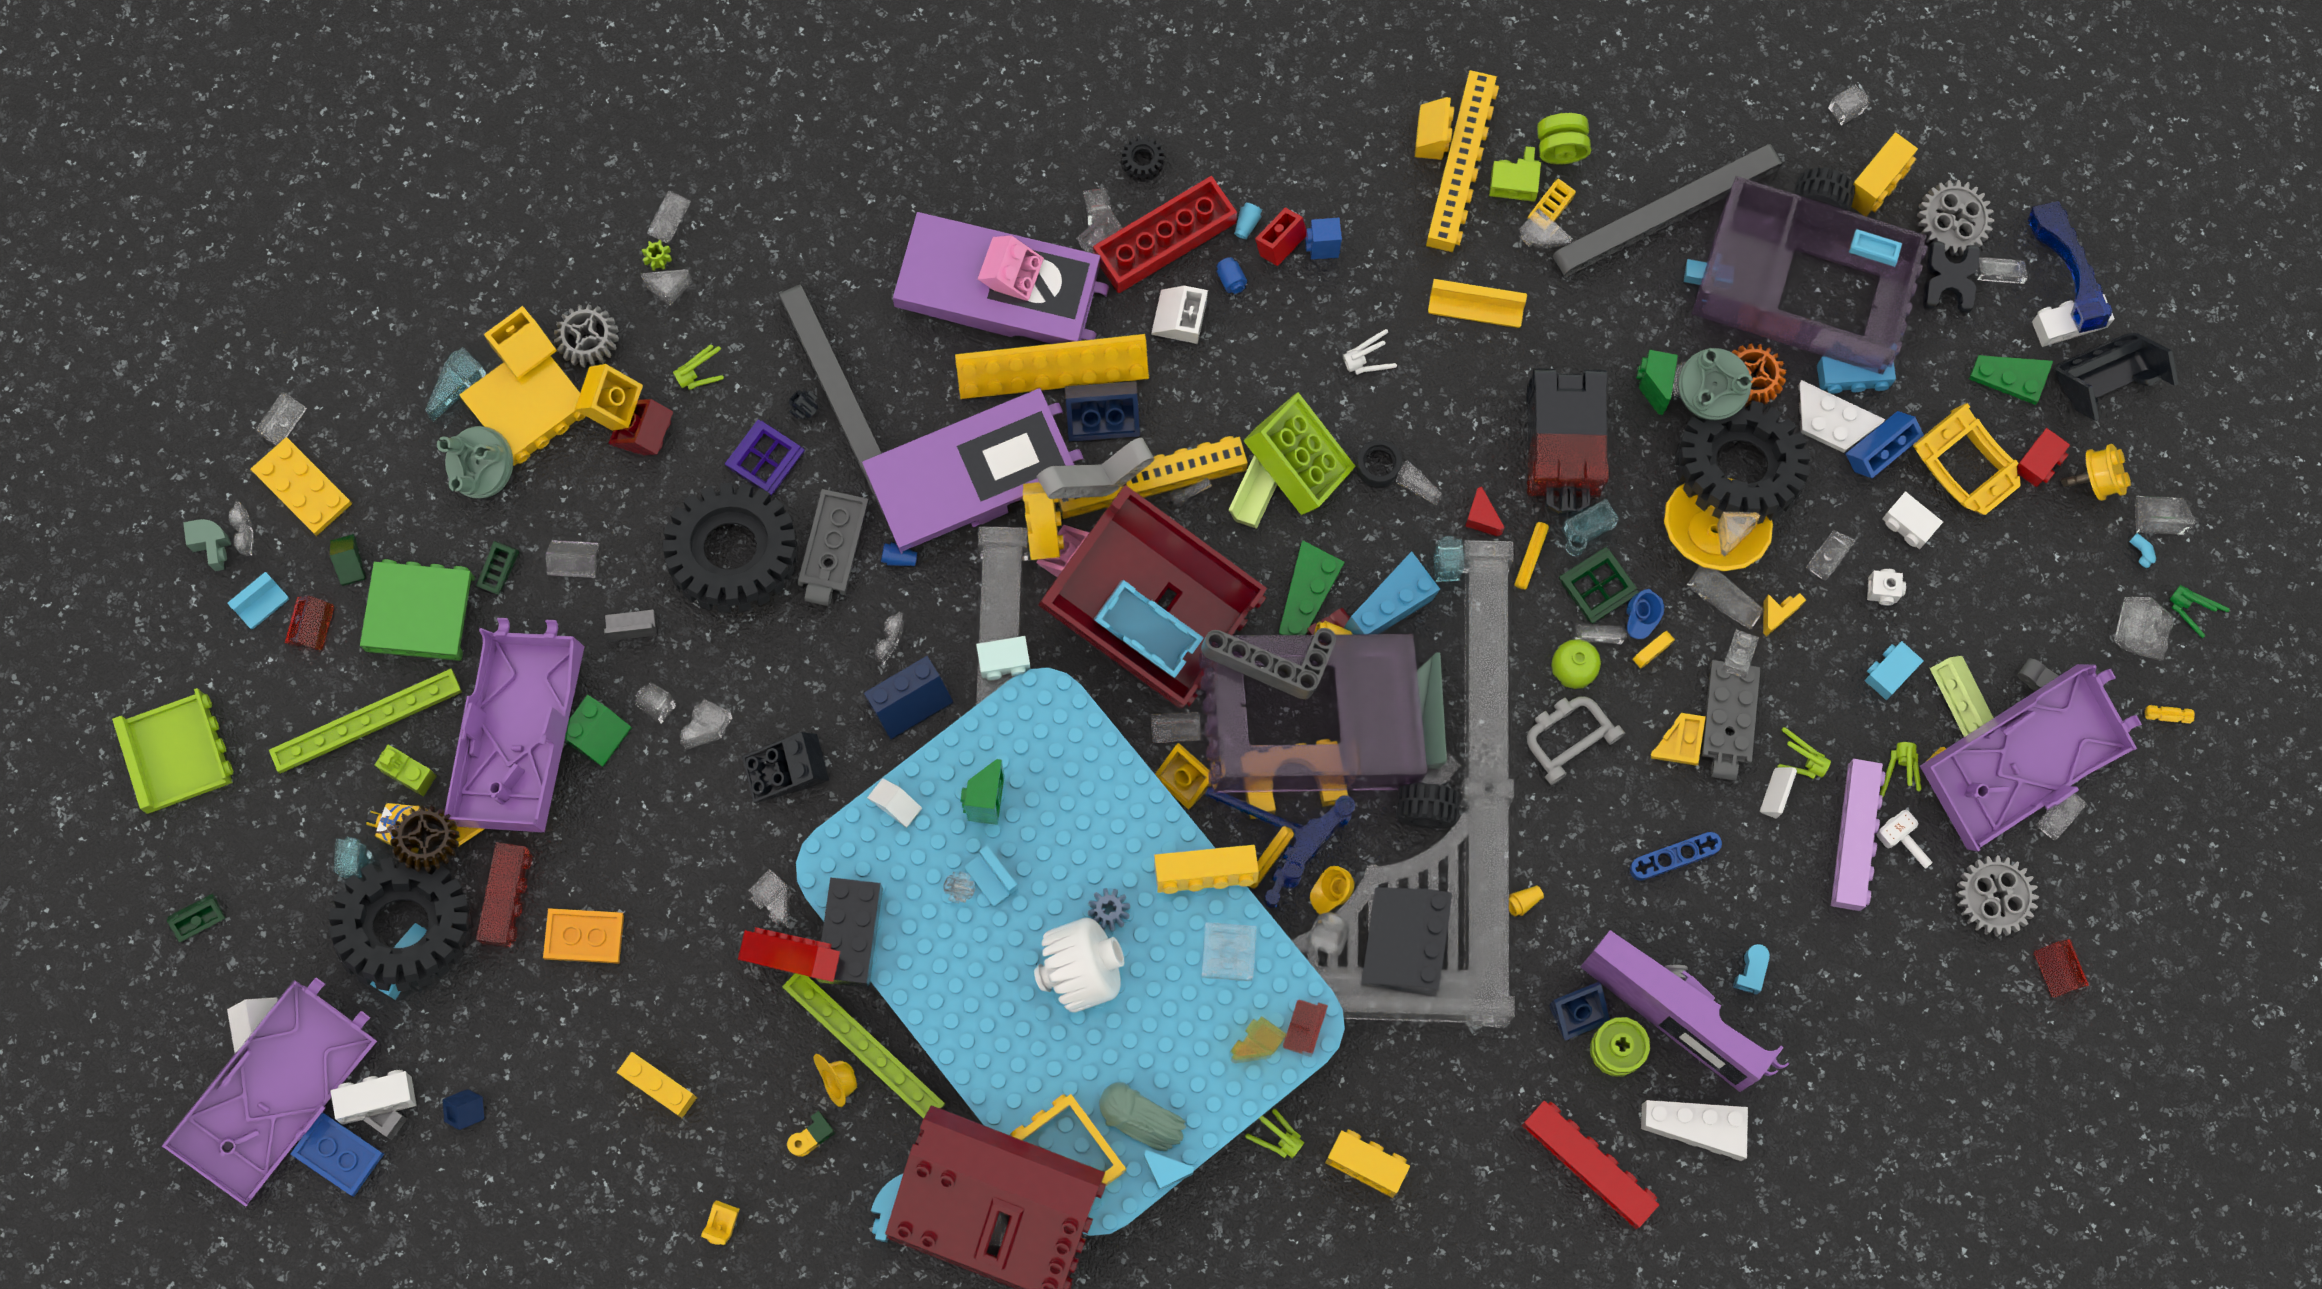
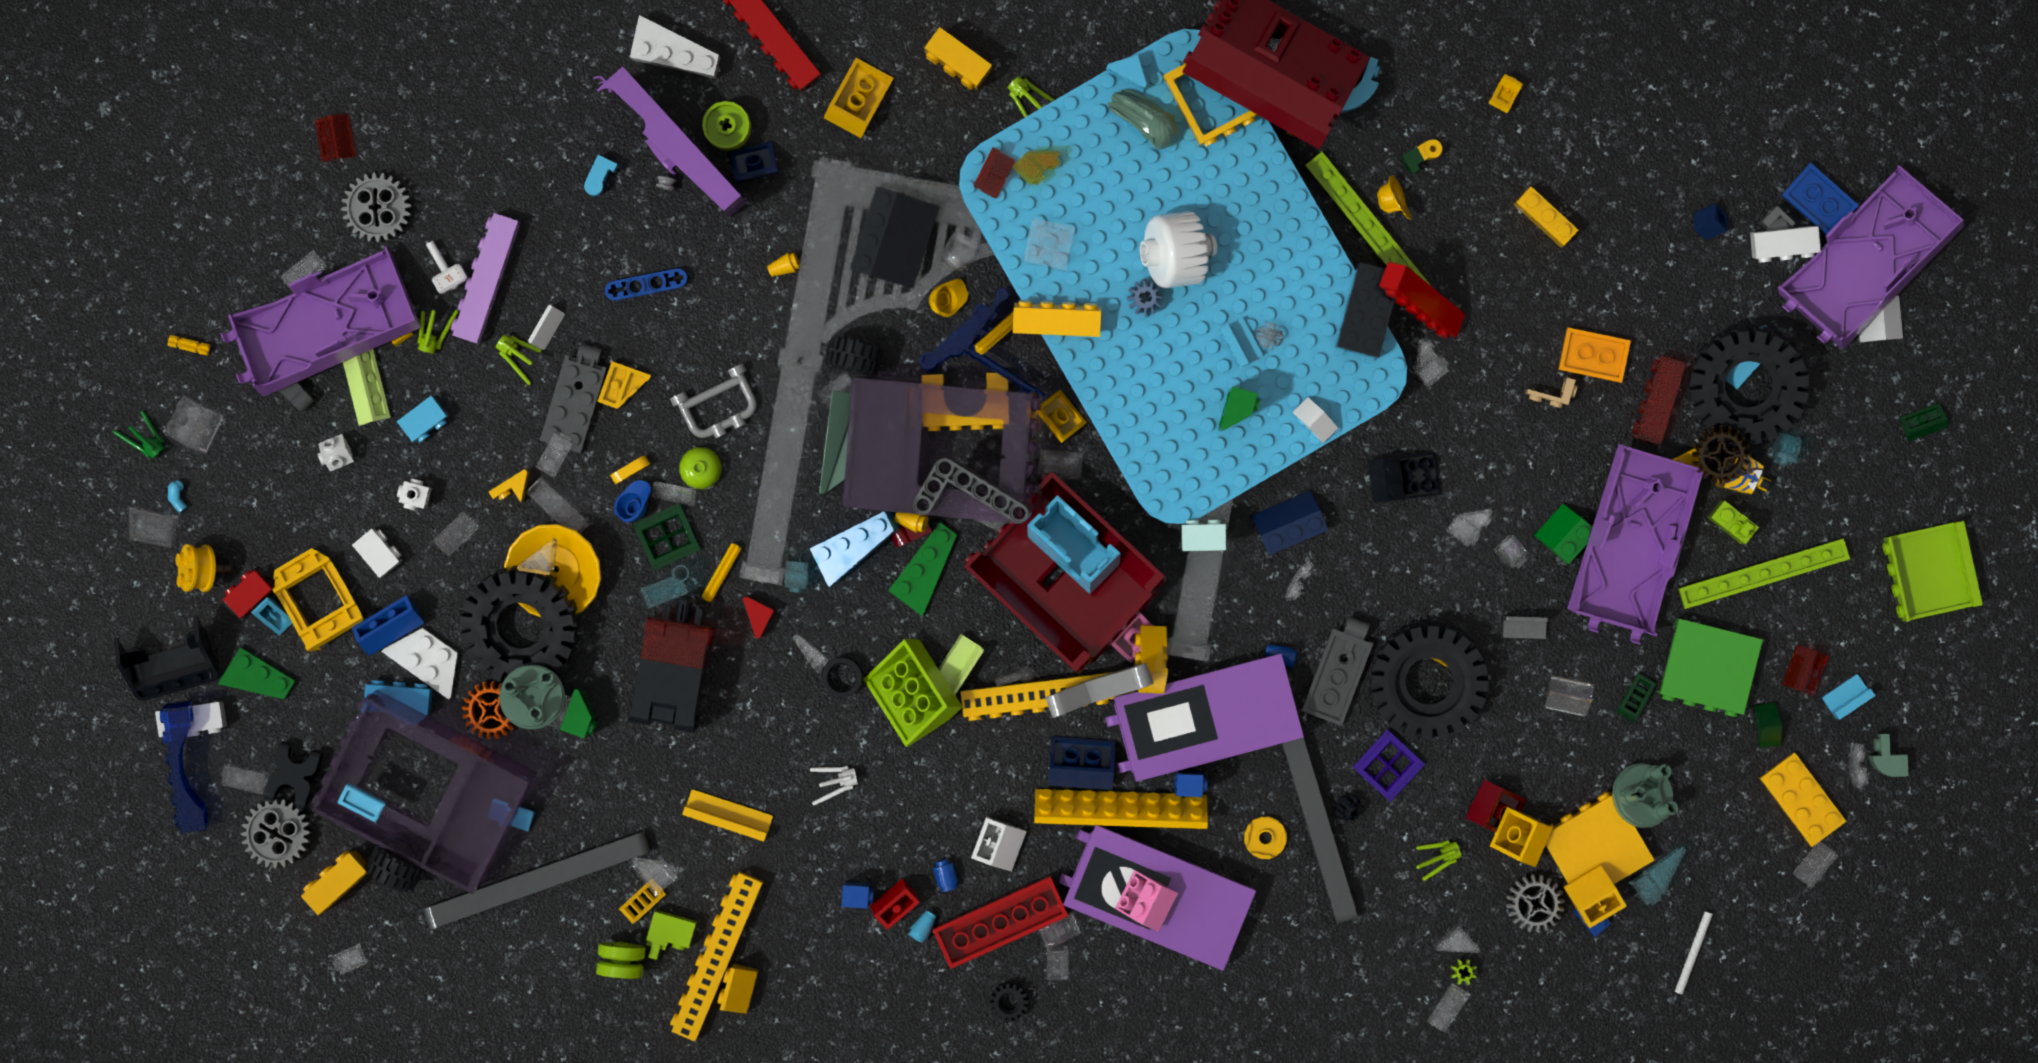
camera: 165 degrees left, 15 degrees up
none -> medium azure slope [252,597,292,636]
none -> white brick [318,434,354,472]
none -> yellow slope [824,58,894,138]
none -> blue brick [1174,771,1207,797]
none -> yellow tile [1244,816,1287,859]
none -> tan bracket [1525,378,1577,408]
none -> white bar [1675,911,1713,995]

